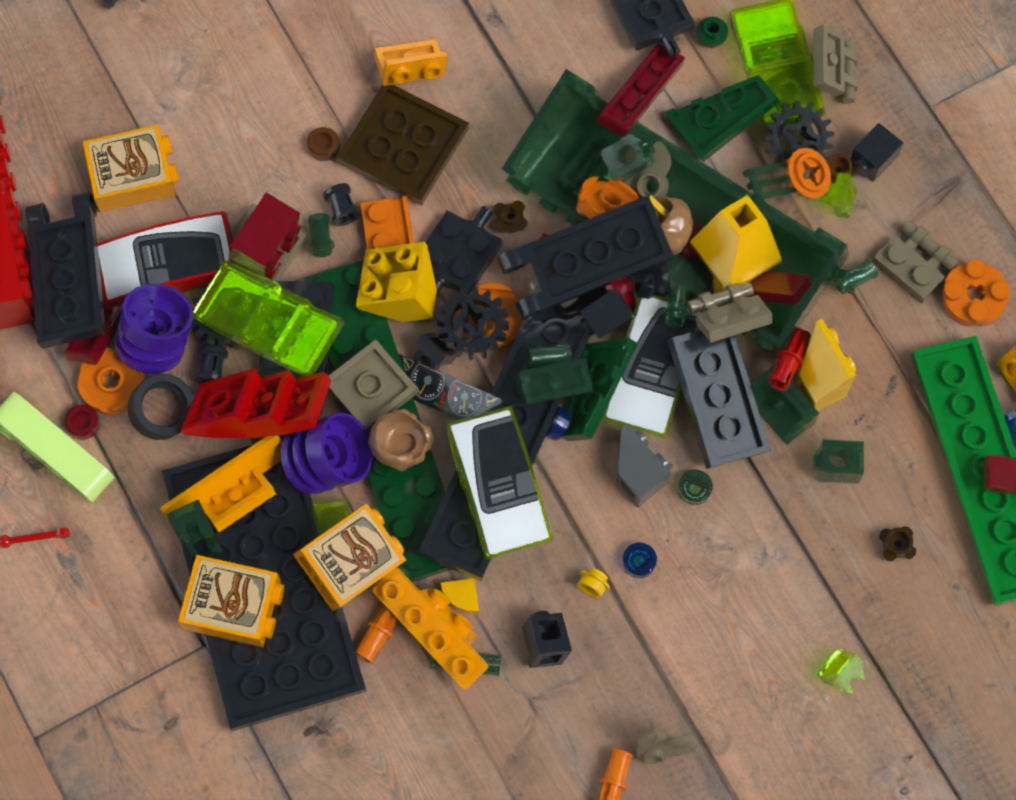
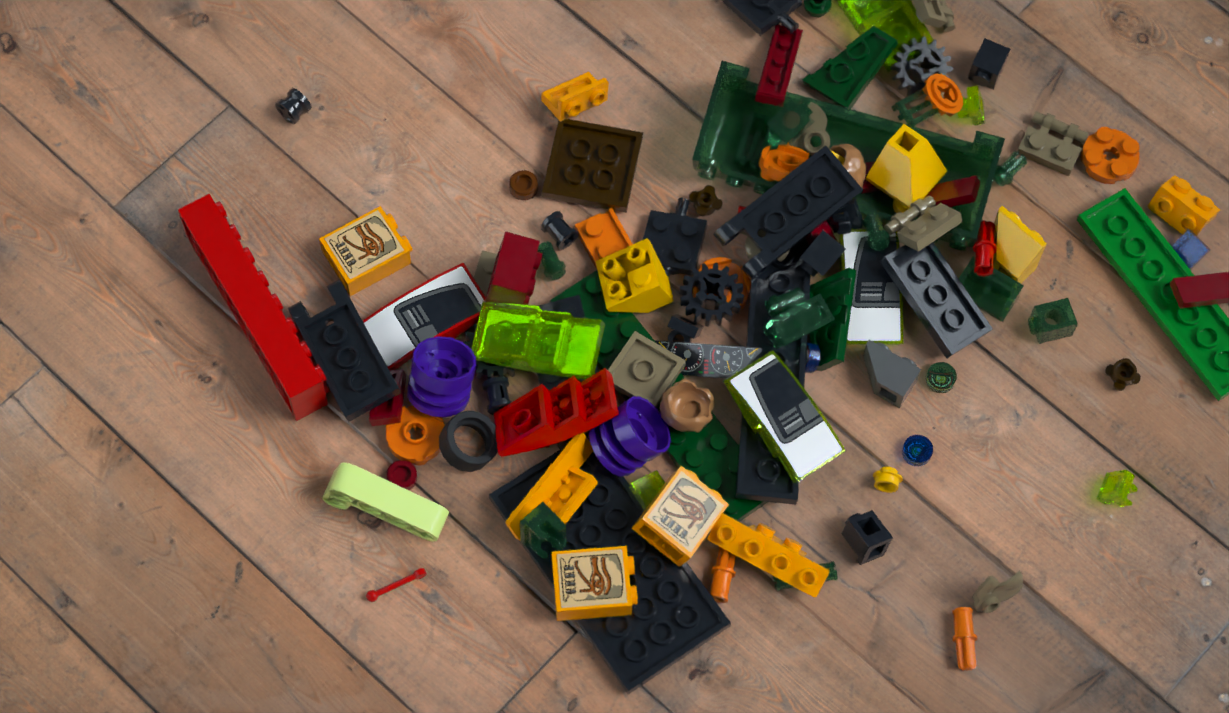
camera: 20 degrees left, 5 degrees down
yellow tile [440,578,479,614] -> none
reddish brown plate [827,153,854,185] -> none

